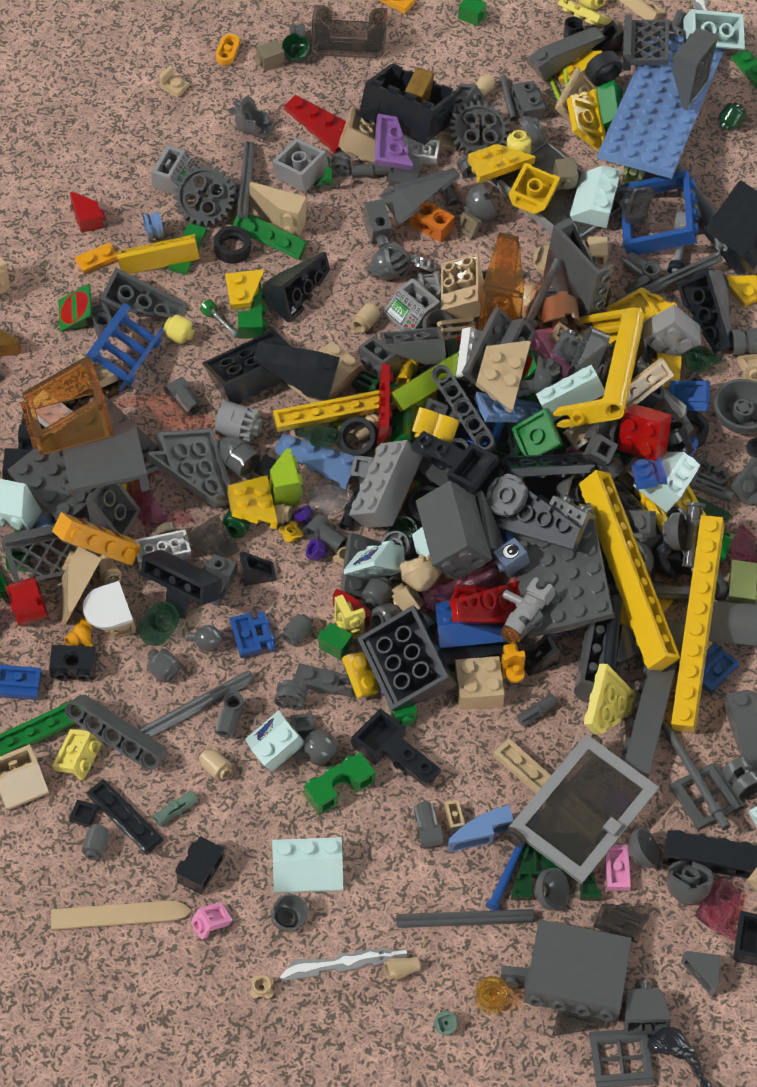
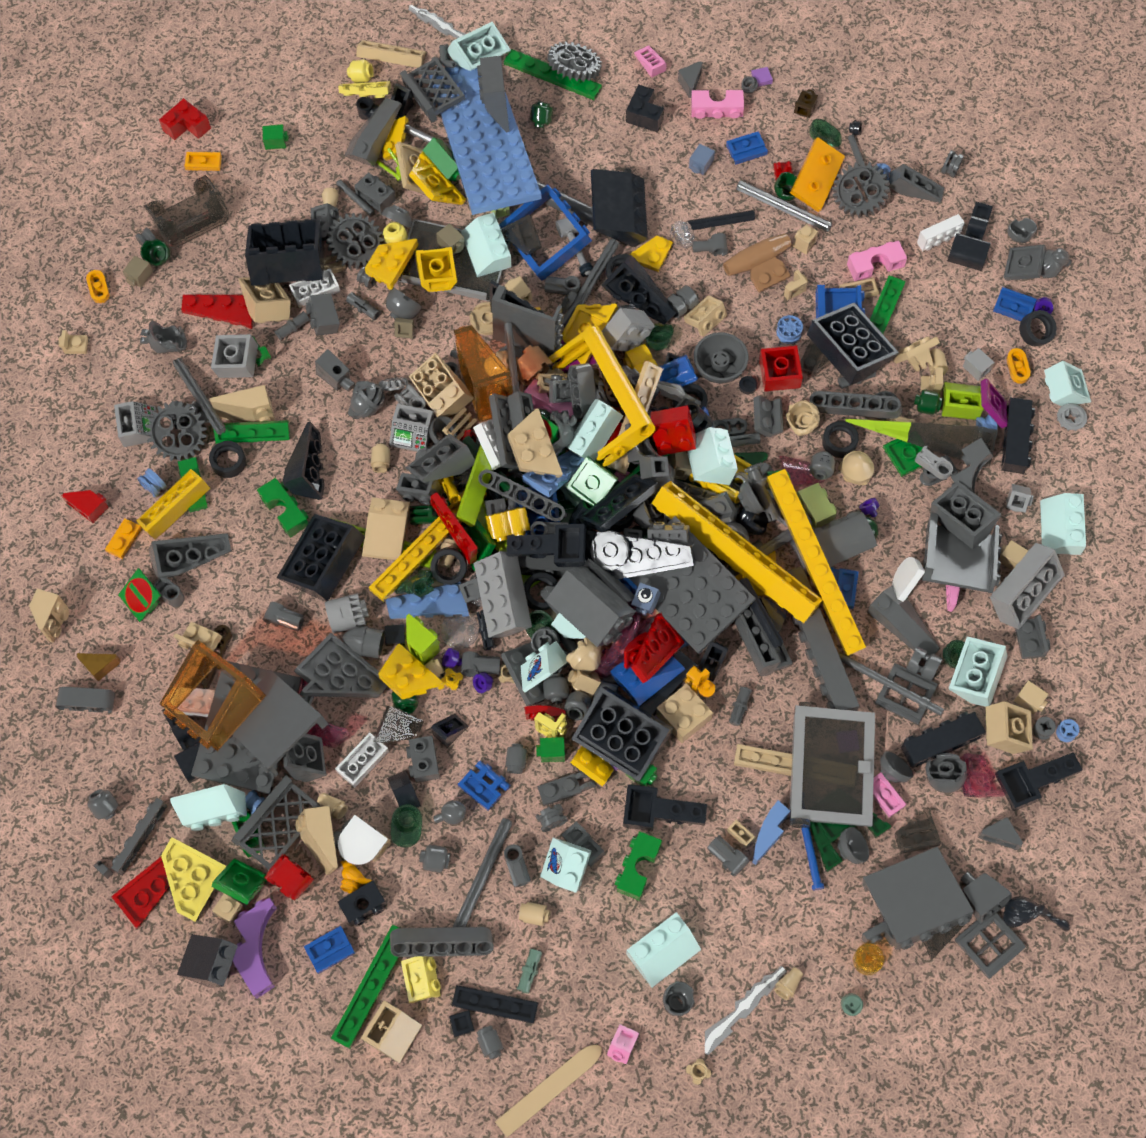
camera: 30 degrees left, 10 degrees up
light orange brick [52,512,141,566] -> none
blue fence [81,302,164,392] -> none
black brick [141,549,223,605] -> none
dark tan tile [156,522,178,535] -> none
light yellow head [164,315,195,344] -> none
black brick [175,836,225,895] -> none
hinge [200,299,238,337] -> none
yellow wing [225,269,264,310] -> none
black wedge [253,342,340,401] -> none
dark grey hair [304,729,337,766] -> none
dark grey wheel [331,152,351,176] -> none
medium lavender wing [374,114,413,171] -> none
dark grey wedge [380,168,460,225] -> none
dark grey axle [396,909,535,928] -> none
pearl gold slope [405,67,435,104] -> none
orange brick [409,201,455,243] -> none
light grey piece [500,577,555,645] -> none
light yellow plate [584,664,637,734] -> none
black tyre [585,51,623,86] -> none
blue plate [630,457,667,490] -> none

